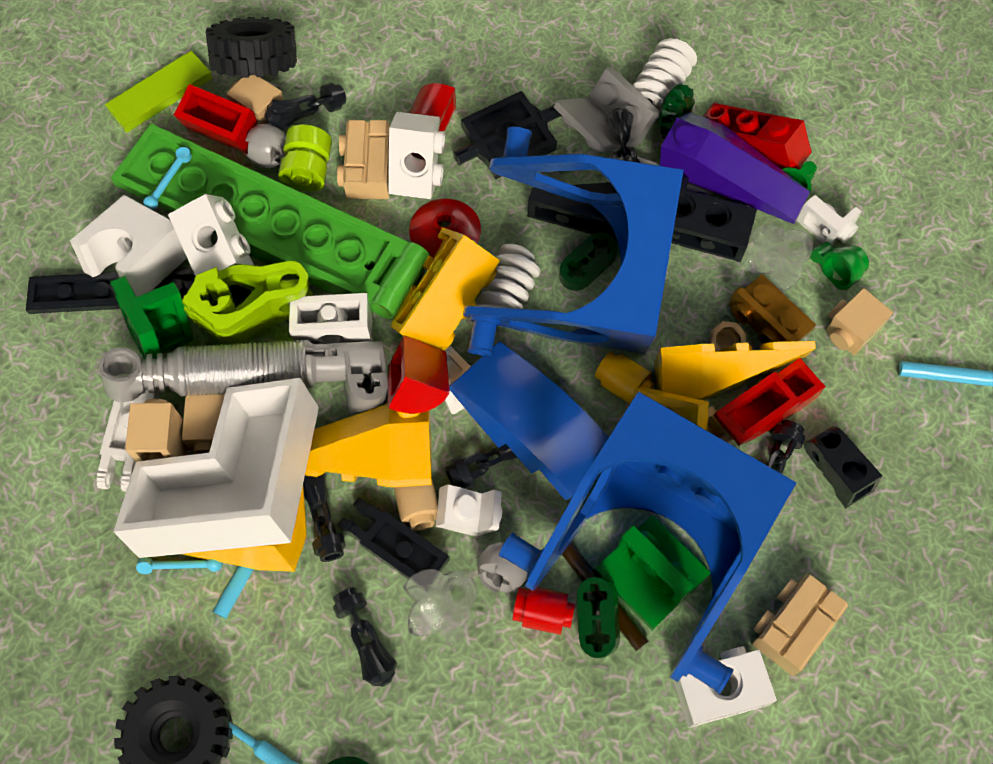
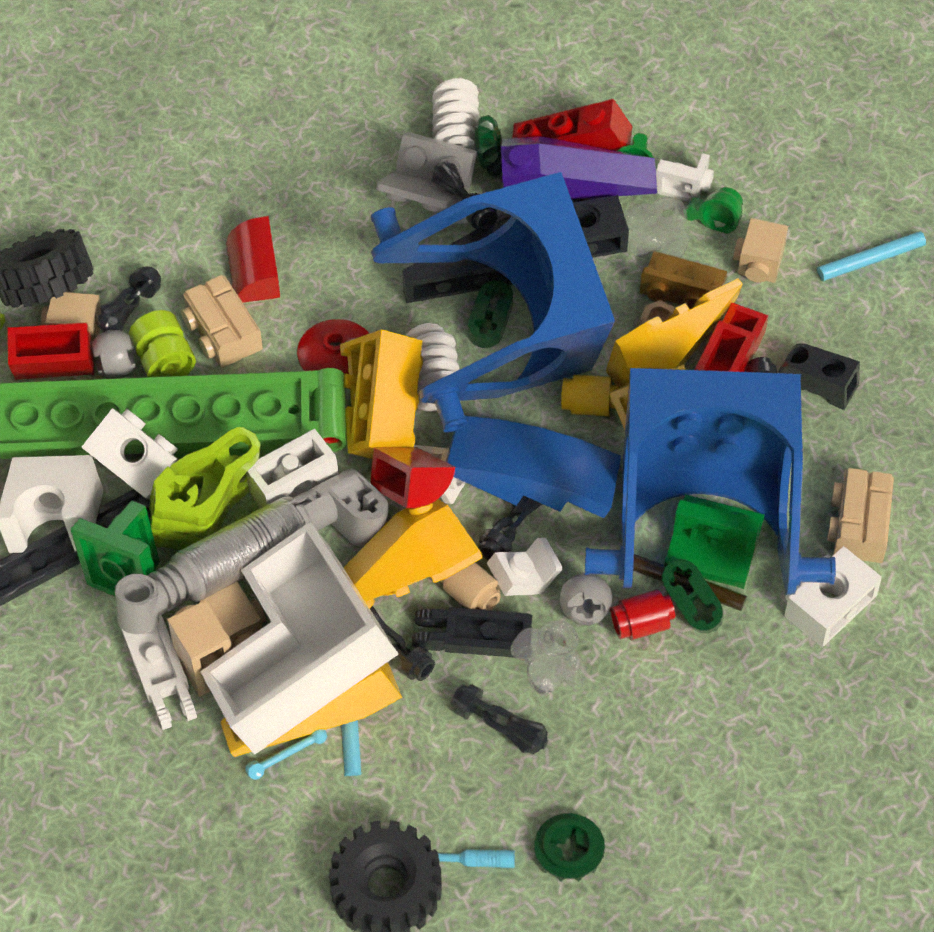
camera: 30 degrees left, 10 degrees down
medium azure hinge [143,147,192,210] -> none
white brick [388,112,445,199] -> none
black plate [453,91,562,180] -> none

